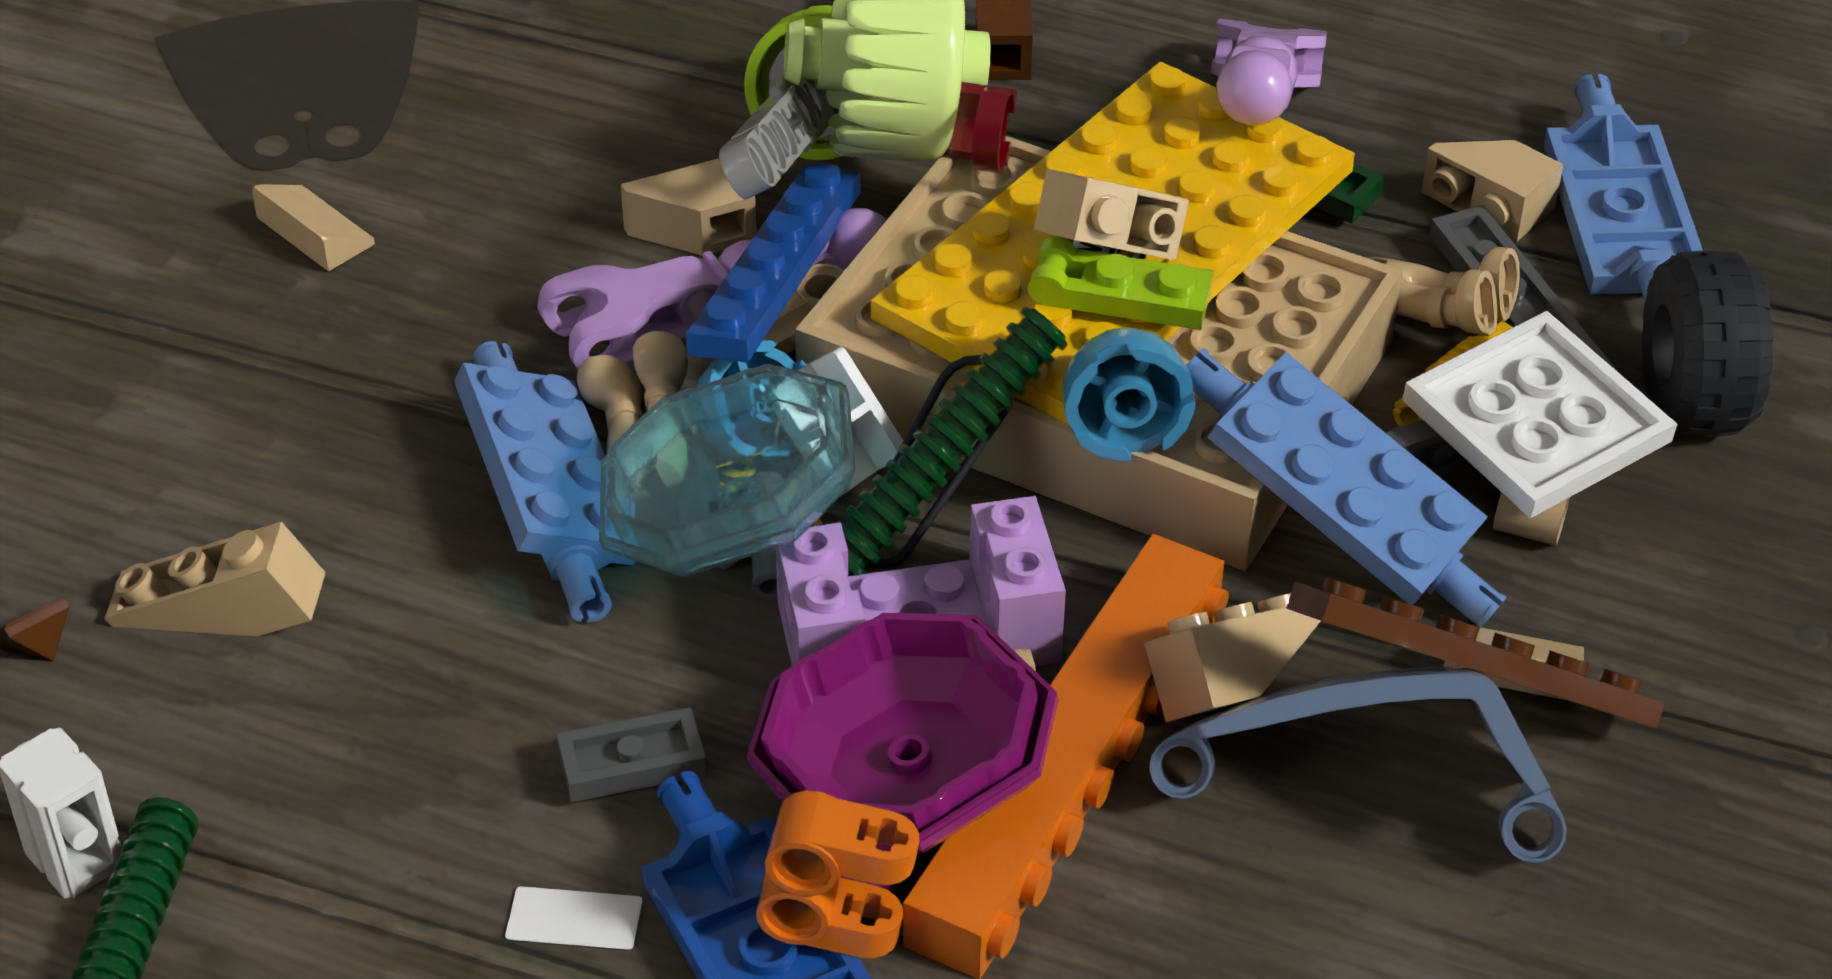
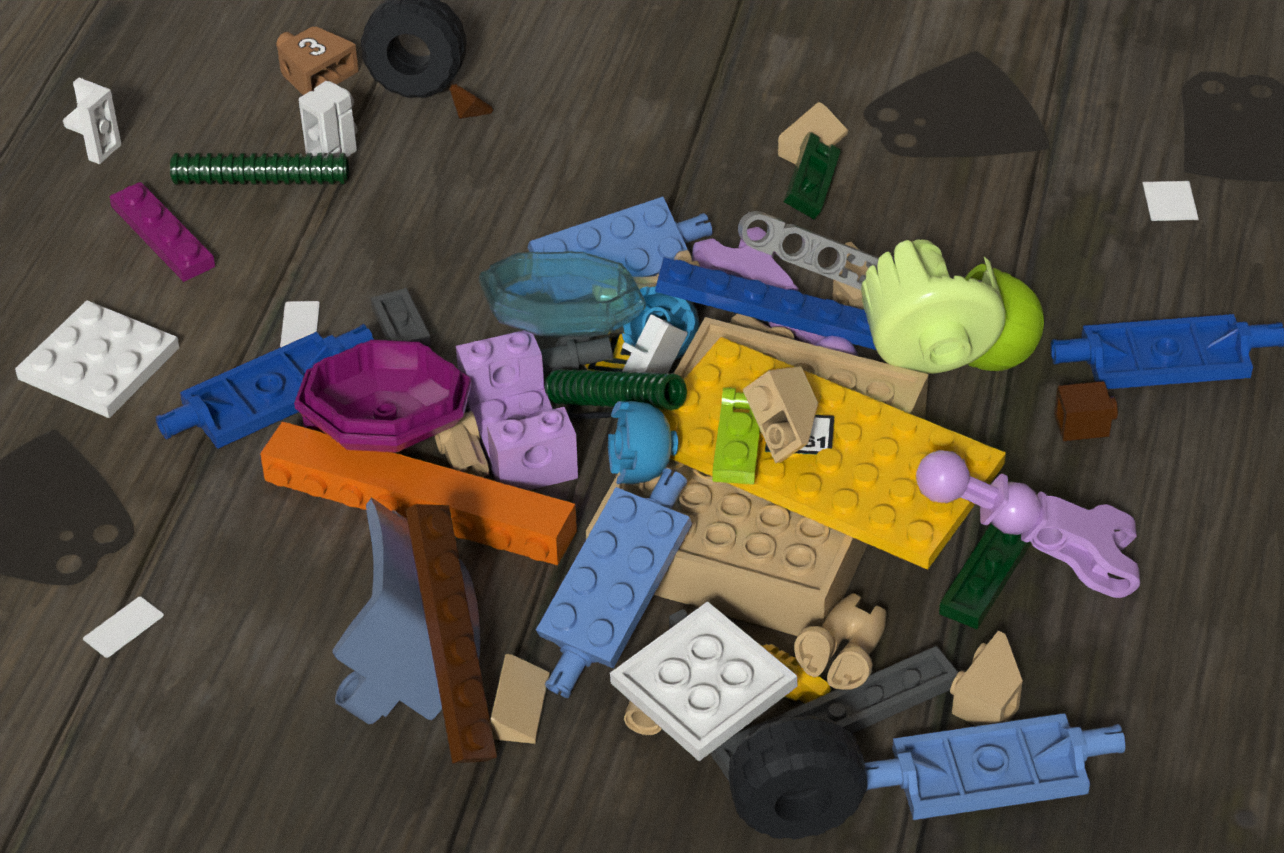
camera: 85 degrees right, 0 degrees up
tan slope [104,521,326,637] -> none
orange piece [756,790,920,959] -> none
dark red piece [949,82,1017,174] -> none
tan slope [1144,593,1321,722] -> none
none -> dark green plate [783,132,841,219]

